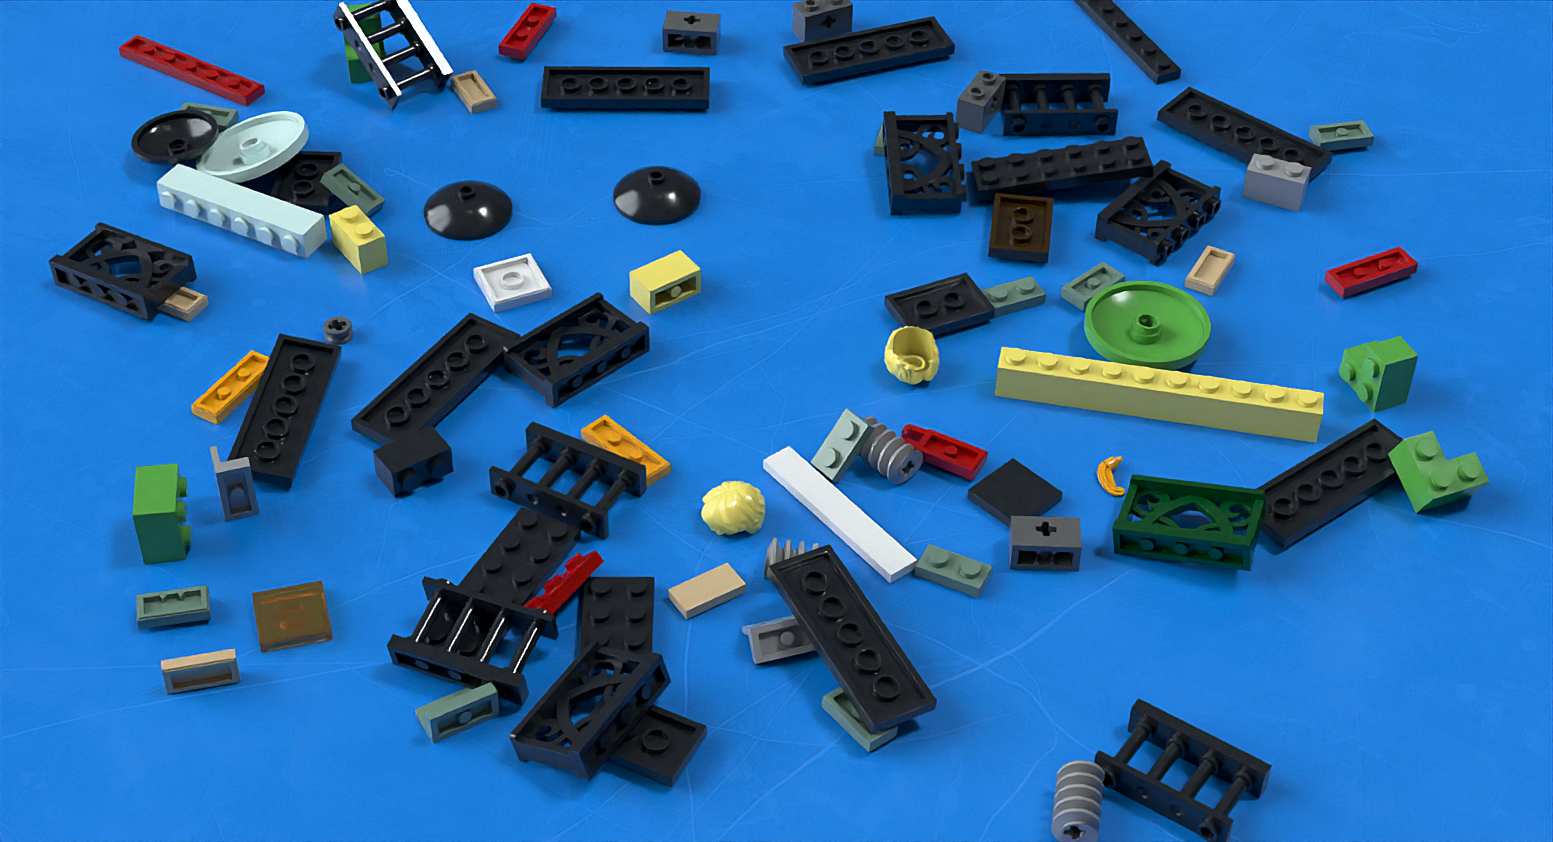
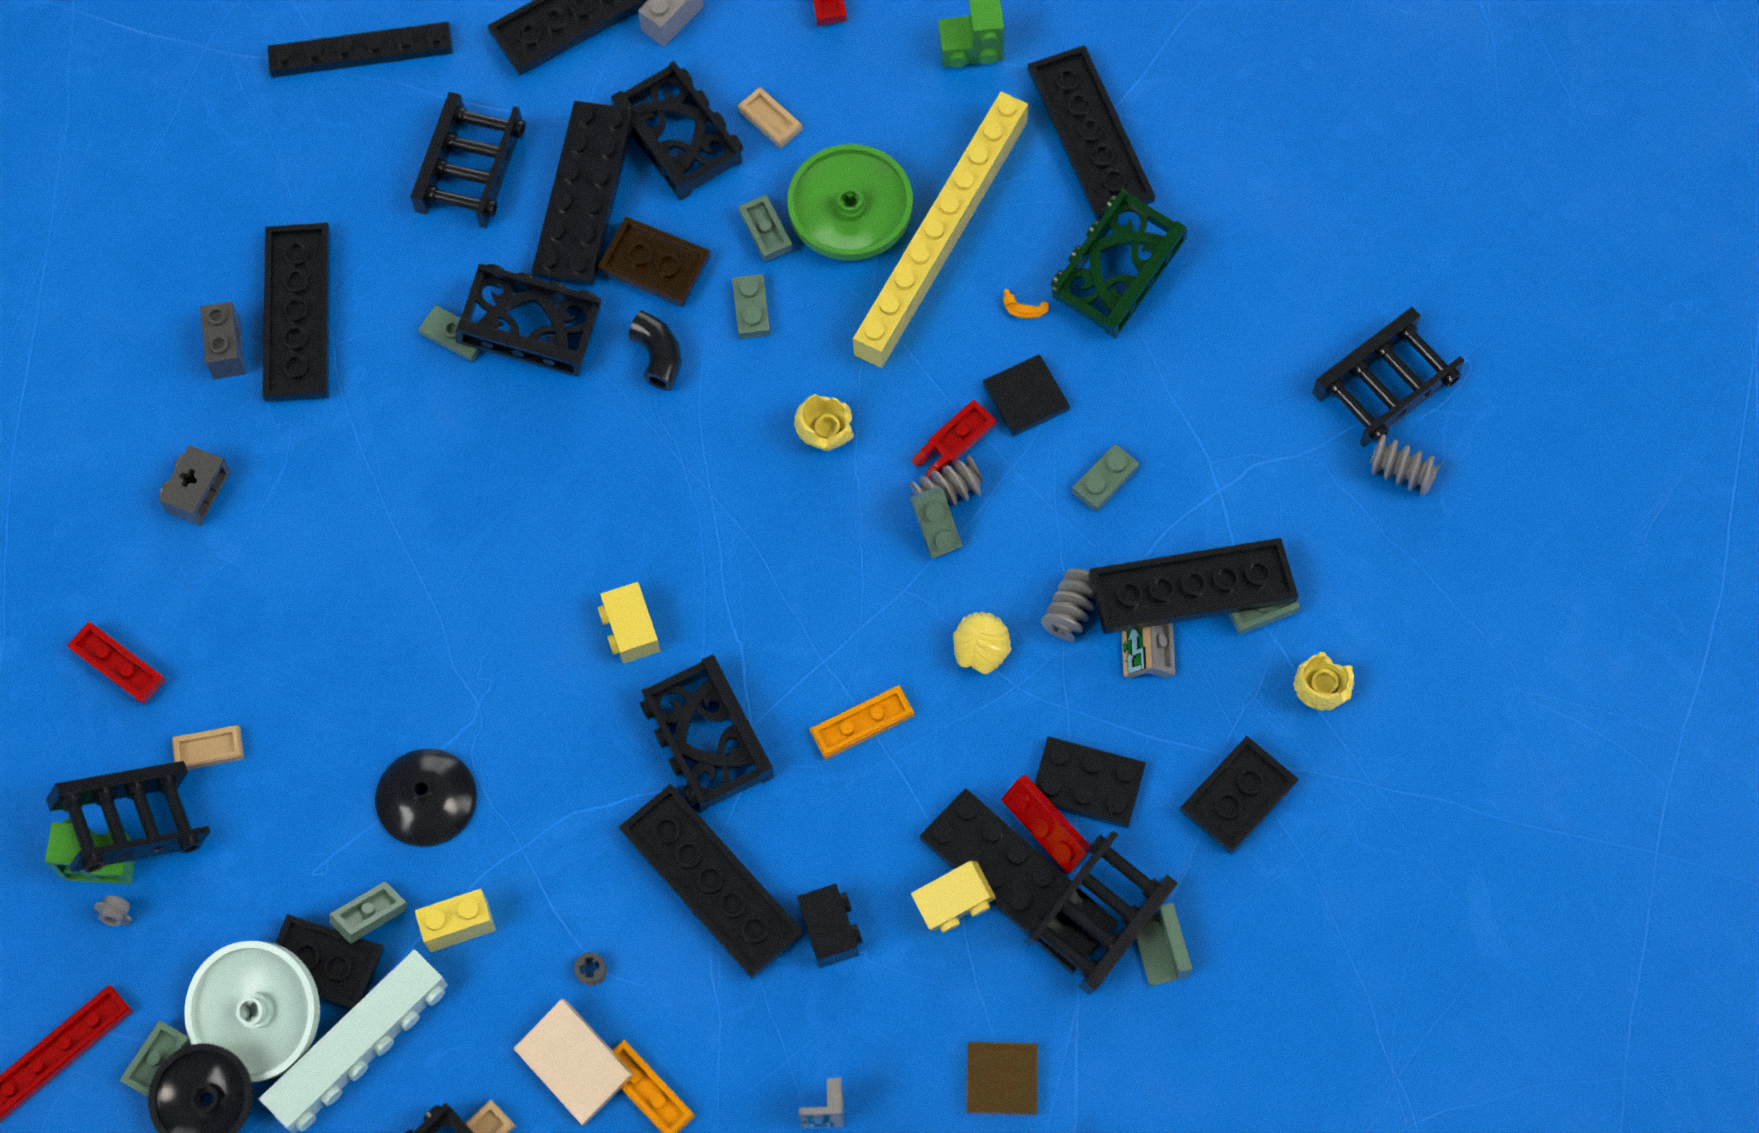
camera: 70 degrees left, 25 degrees up
black plate [227,333,342,488] -> none
white tile [473,253,552,313] -> none
black fence [489,421,647,540] -> none
black fence [509,641,671,781] -> none
black plate [541,66,710,110] -> none
black dish [613,166,701,225] -> none
tan tile [668,562,746,620] -> none
white tile [763,446,917,583] -> none
black plate [884,272,995,336] -> none
dark grey brick [956,70,1006,134] -> none
dark grey brick [1008,516,1082,571] -> none
bright green brick [1388,430,1490,513] -> none
none -> light grey plate [94,896,132,926]
none -> tan tile [513,999,634,1125]
none -> black cylinder [629,310,682,391]
none -> light yellow brick [911,860,996,933]
none -> light yellow hair [1293,652,1354,711]

